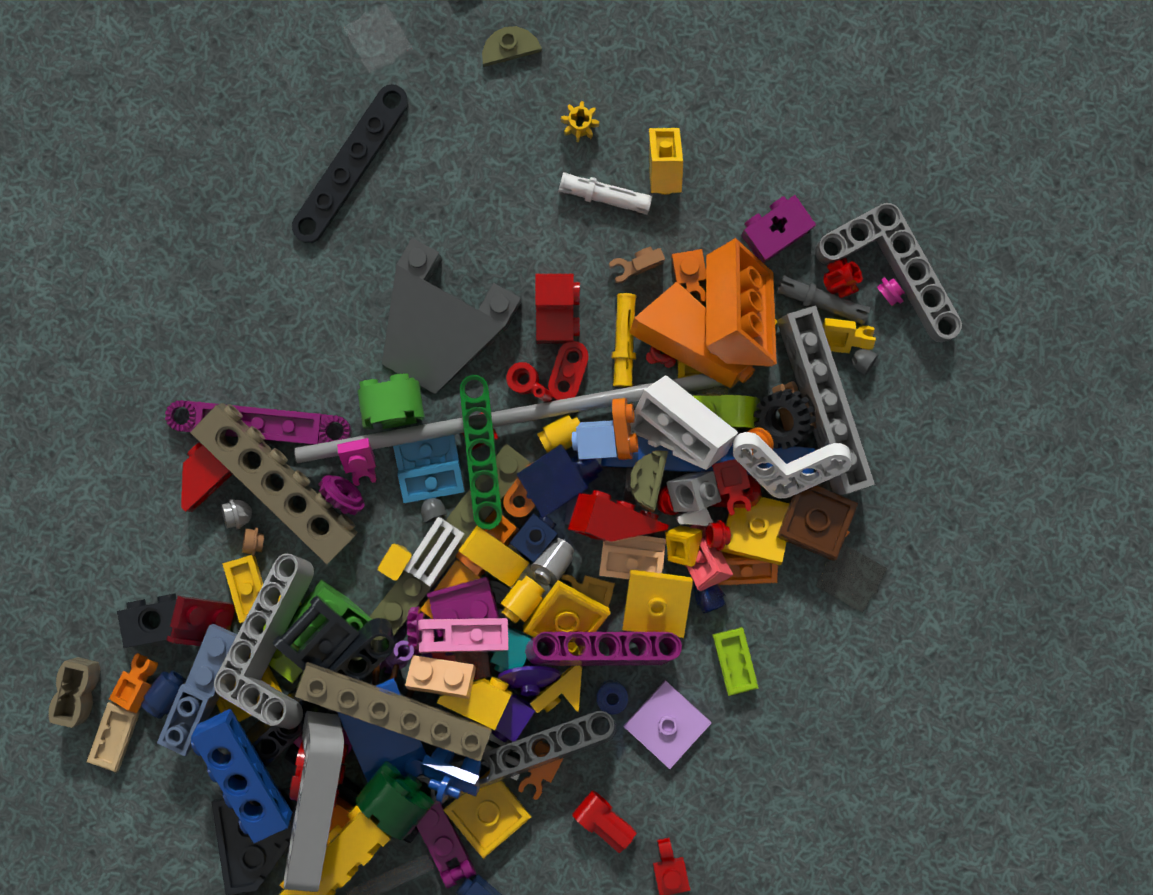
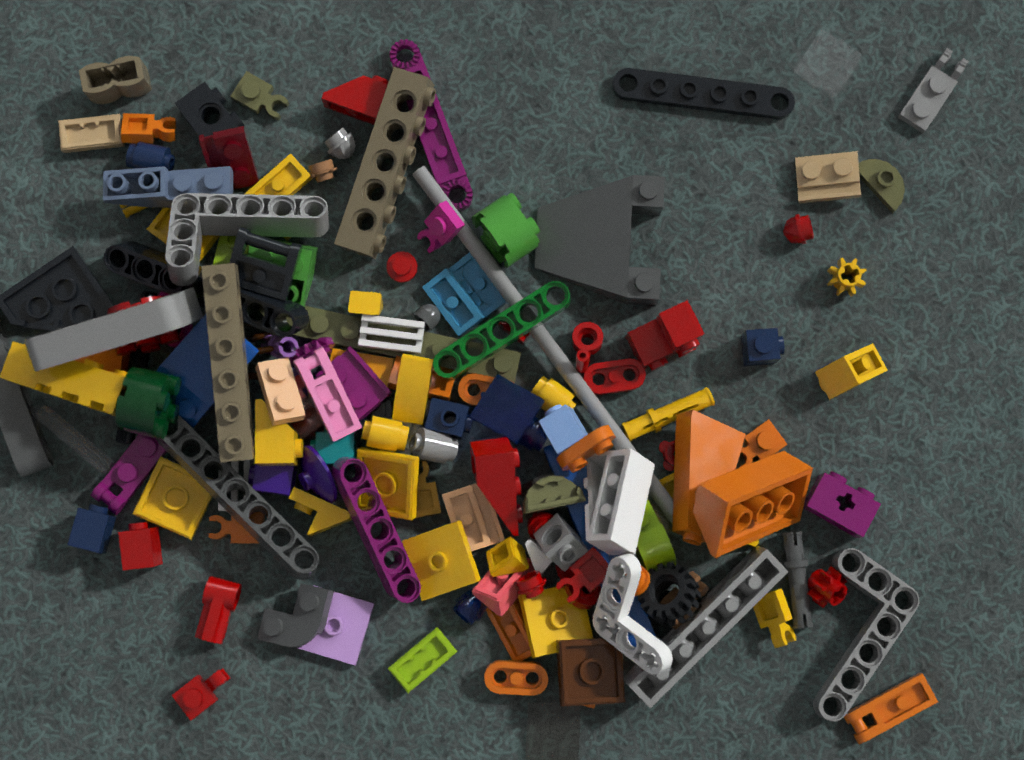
camera: 65 degrees right, 5 degrees down
blue brick [191,709,293,843] -> none
magenta gear [319,475,364,515] -> none
blue hips [422,747,482,803] -> none
white pin [558,172,652,215] -> none
clear blue brick [596,680,628,715] -> none
medium nougat plate [609,247,665,283] -> none
dark grey hinge [851,349,879,375] -> none
dark pink plate [877,277,905,306] -> none
none -> red brick [118,521,163,571]
none -> olive plate [230,71,289,120]
none -> dark grey plate [257,583,334,648]
none -> red plate [386,251,418,283]
none -> orange plate [484,660,548,696]
none -> dark blue brick [741,328,785,366]
none -> red plate [783,214,814,245]
none -> tan plate [795,151,861,203]
none -> orange plate [844,673,938,744]

